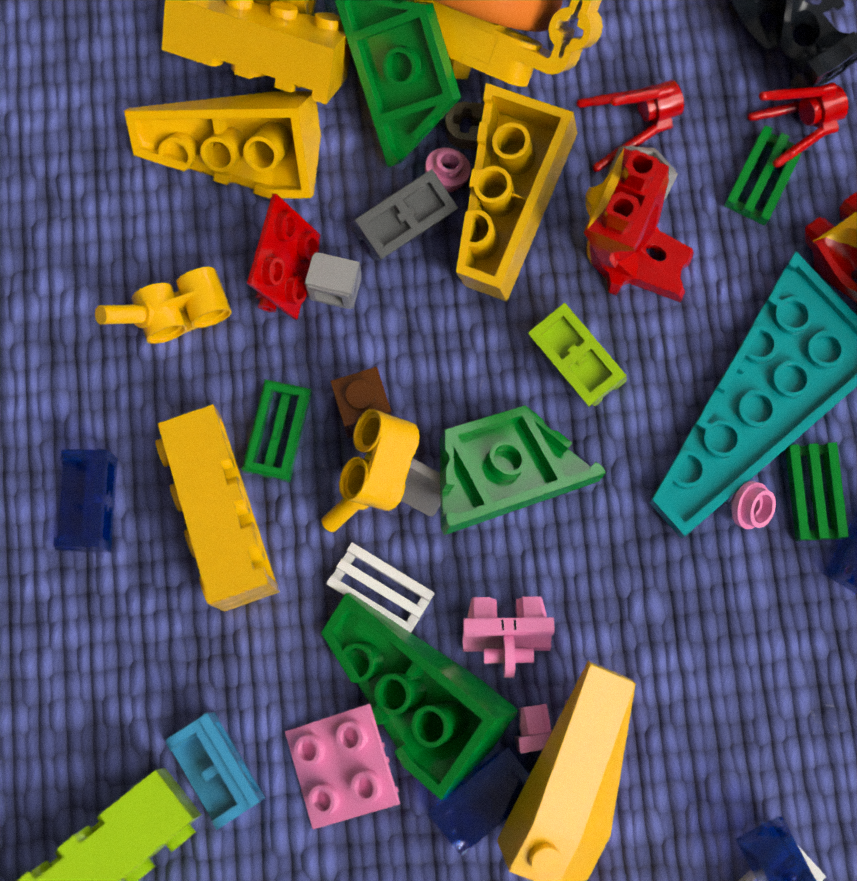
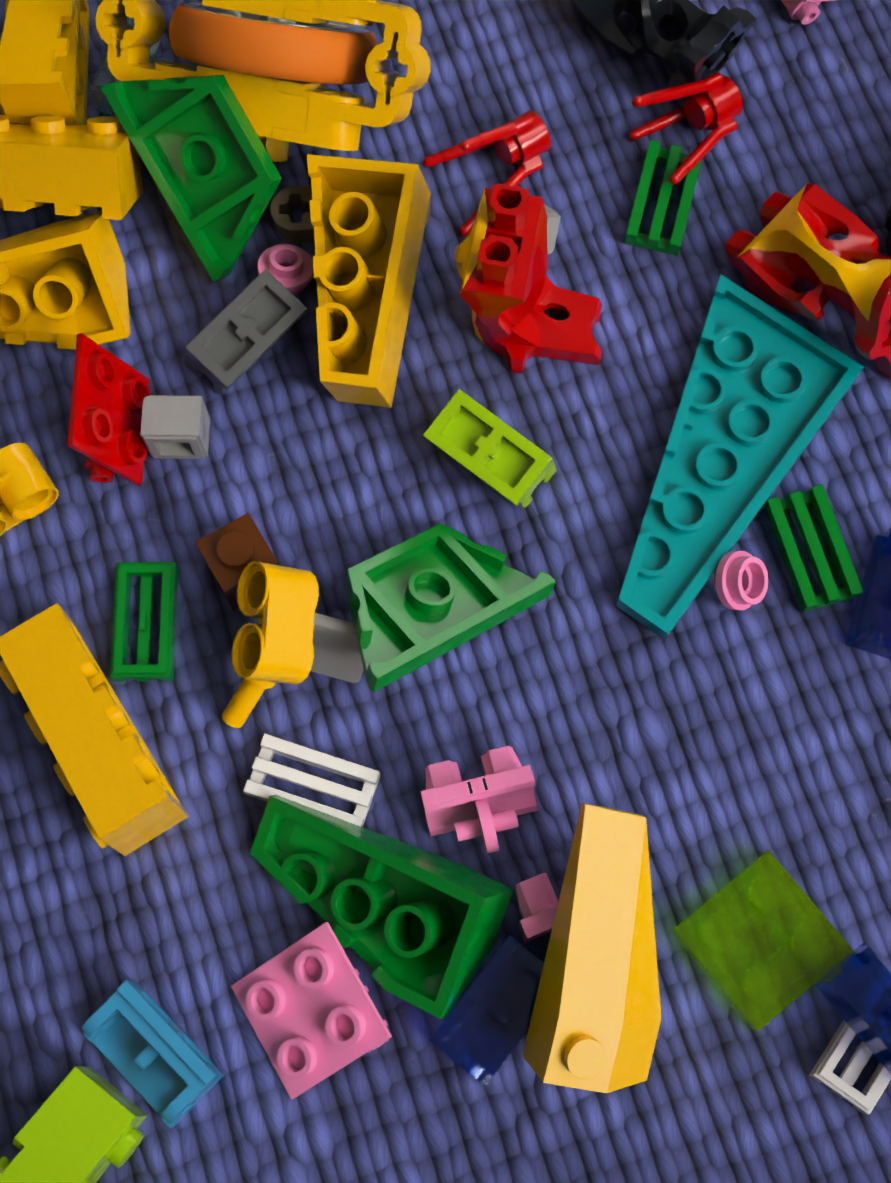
camera: 10 degrees left, 5 degrees down
none -> clear neon green plate [671,850,853,1032]

